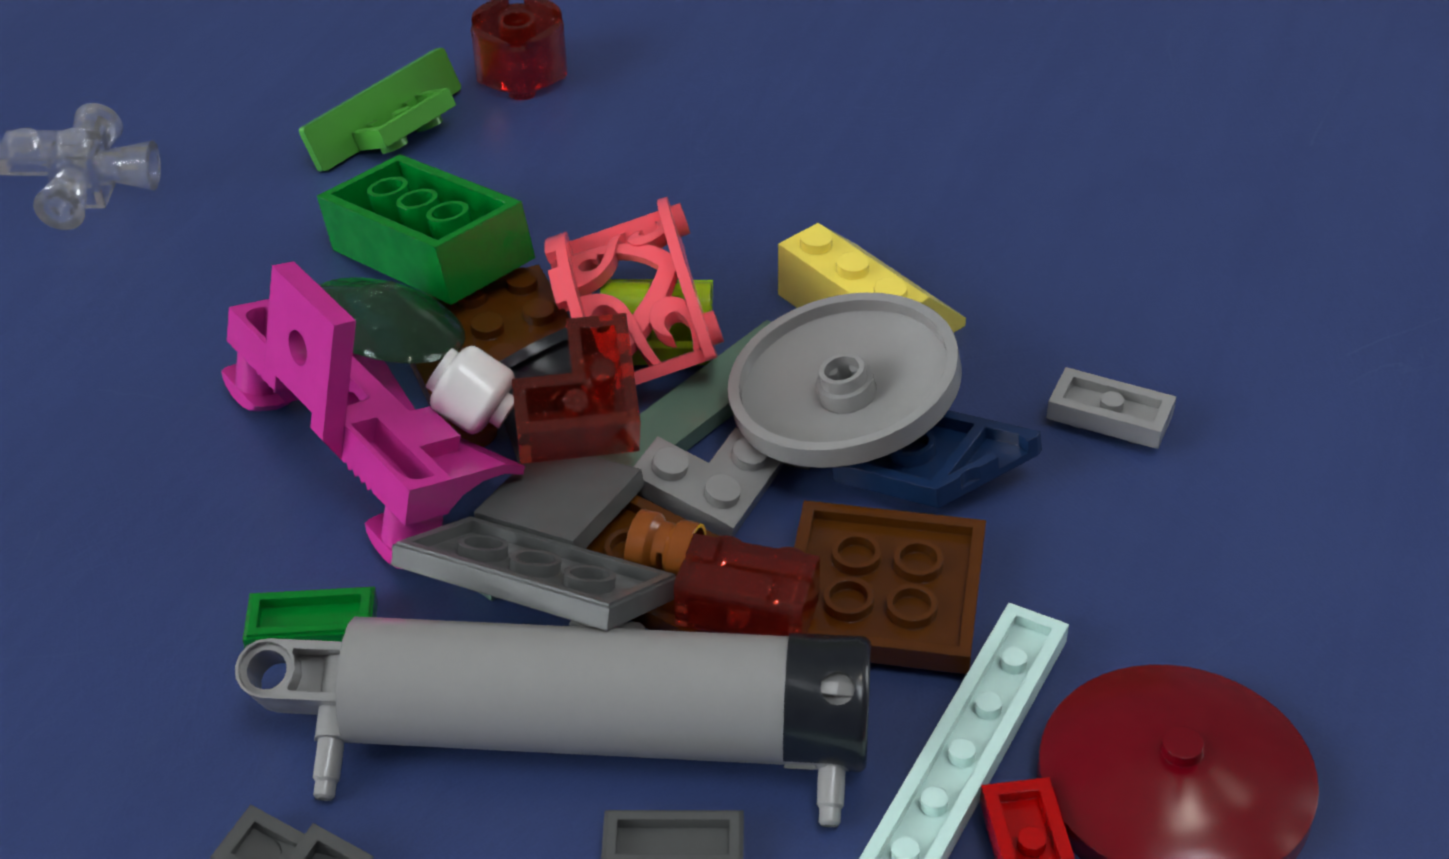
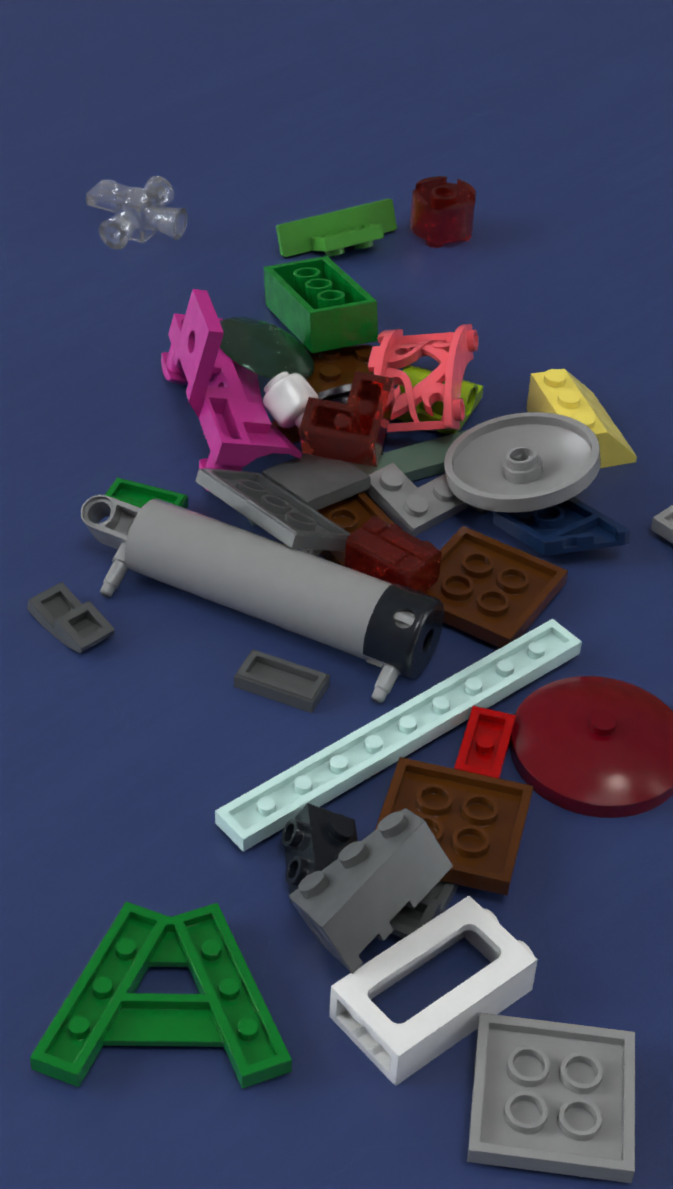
camera: 20 degrees right, 0 degrees up
dark orange wheel [624,509,706,584] -> none

